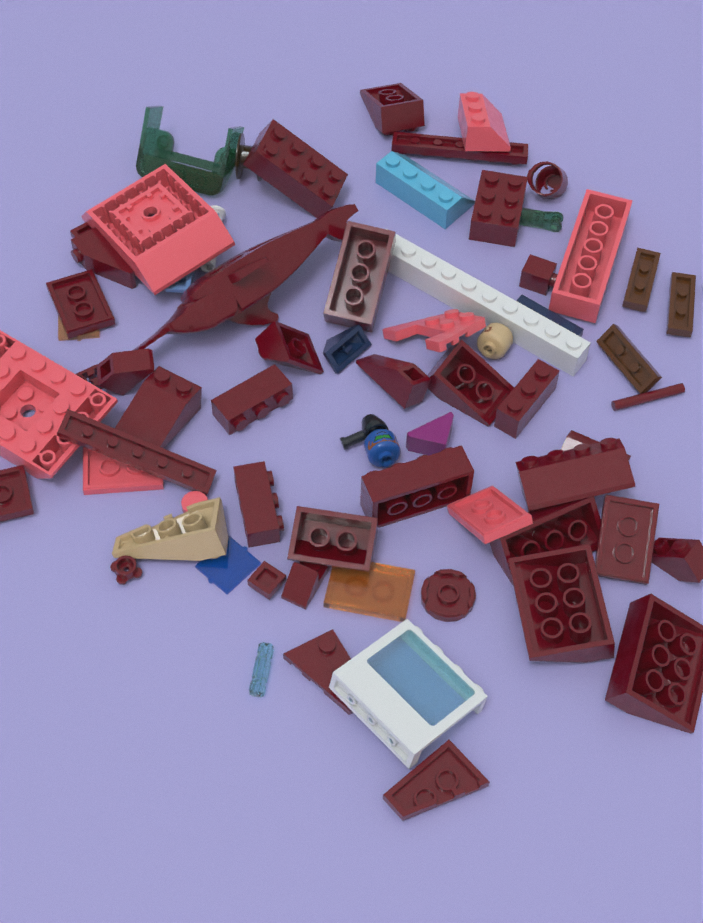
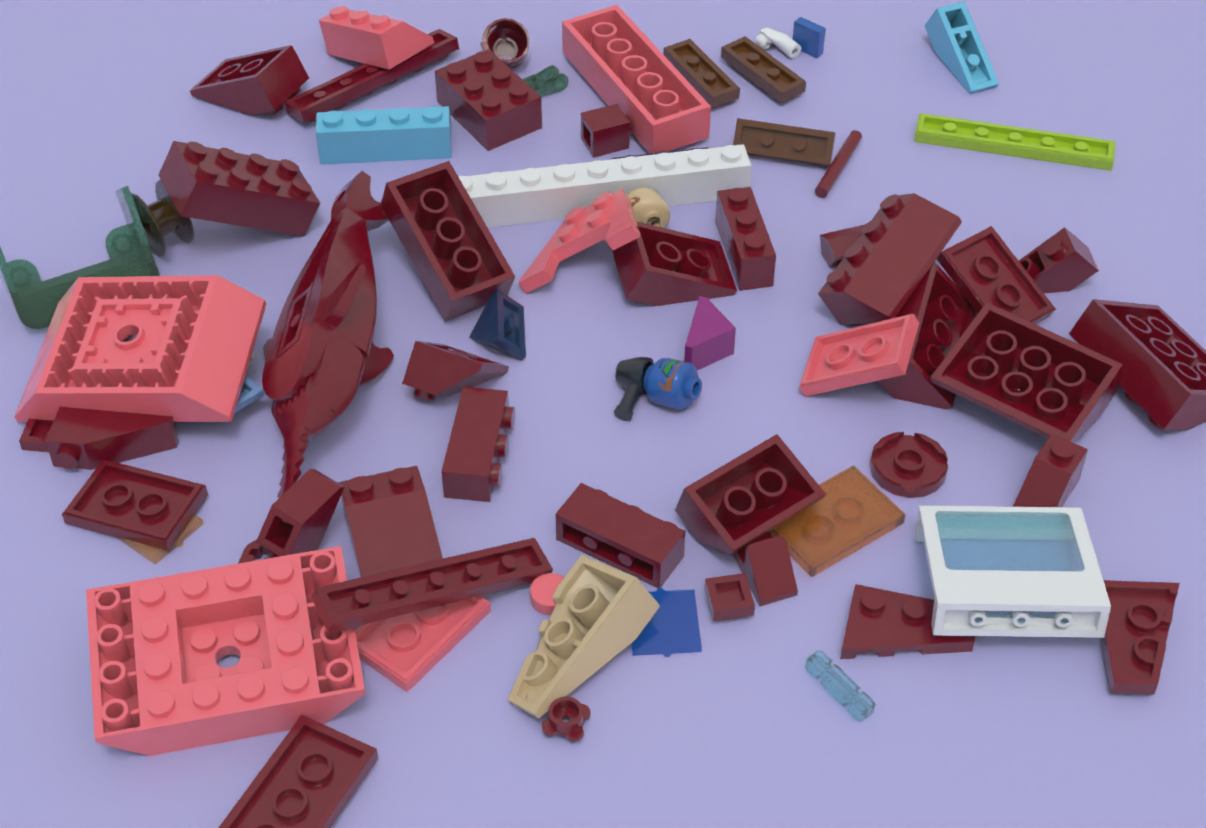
camera: 45 degrees left, 10 degrees down
dark red slope [356,354,431,409] -> none
dark red brick [360,445,474,528] -> none
none -> dark red slope [1013,433,1088,507]

